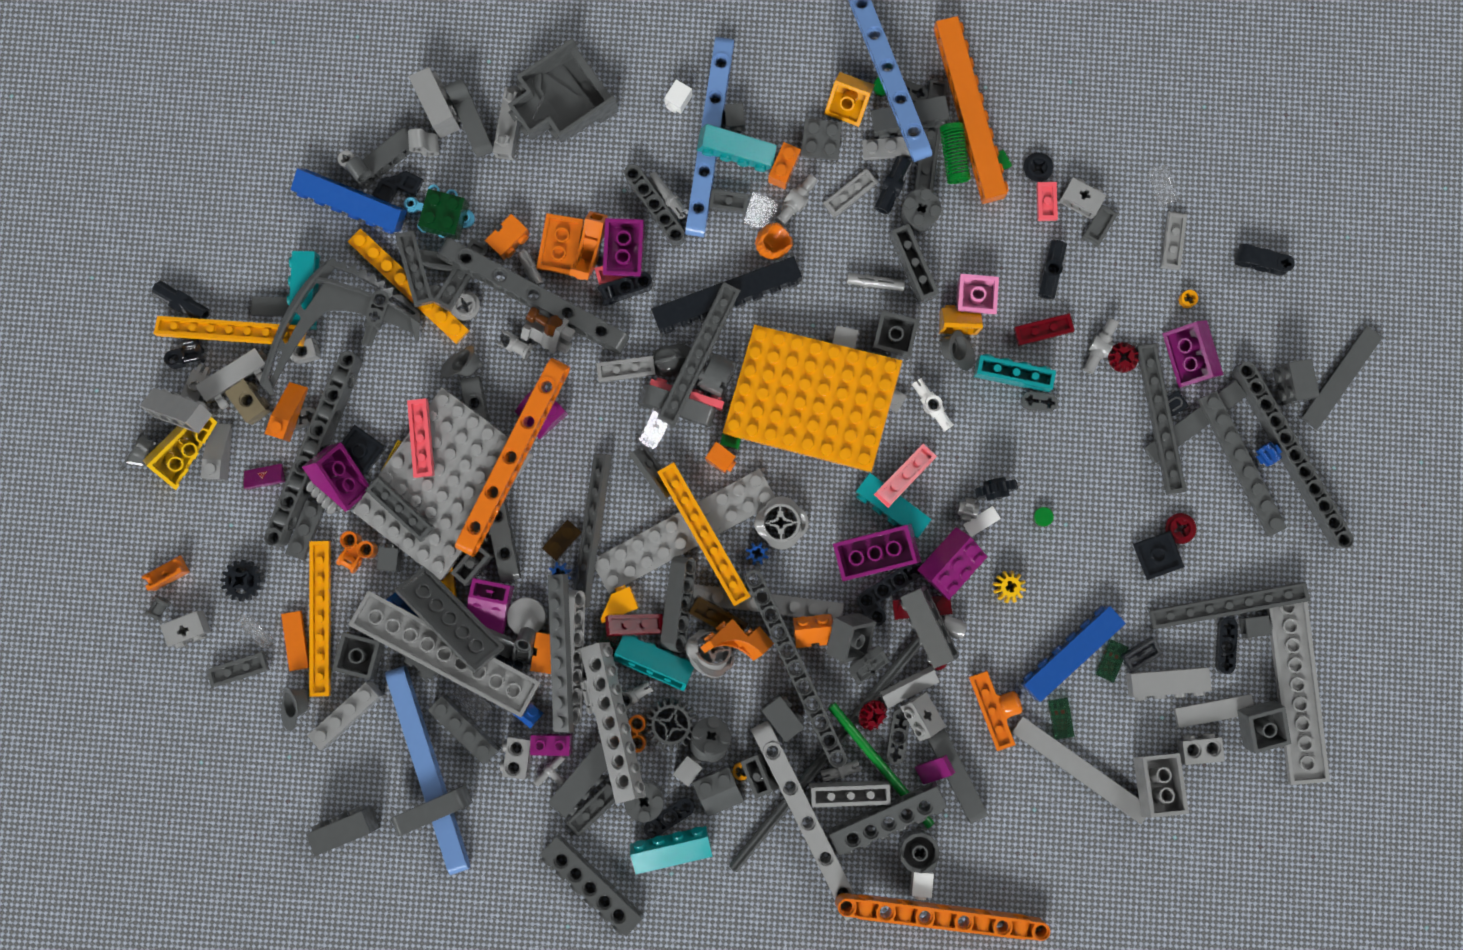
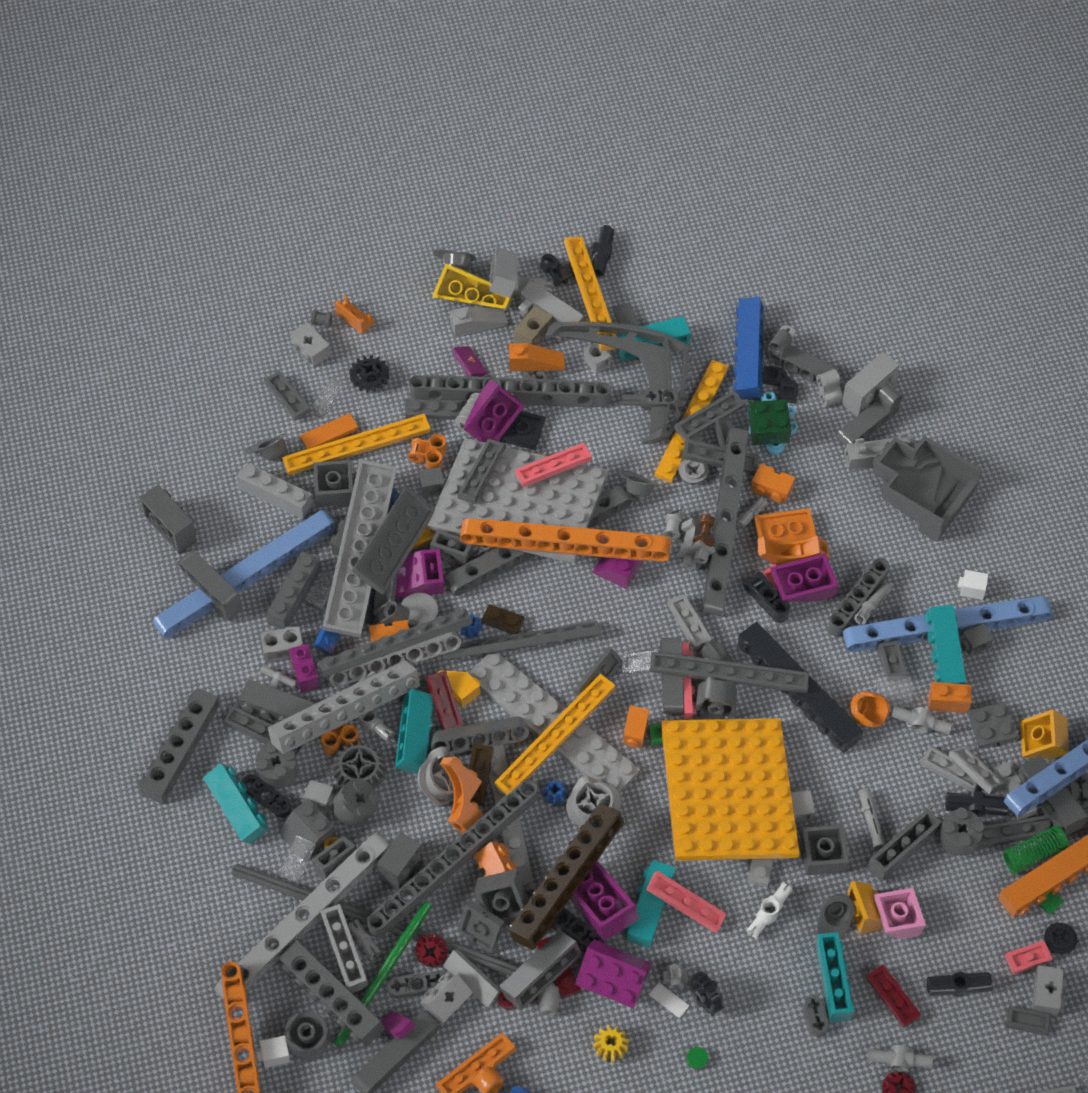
camera: 65 degrees right, 25 degrees down
none -> clear plate [279,836,316,882]
none -> dark brown brick [508,803,624,951]
none -> light grey tile [948,746,1005,795]

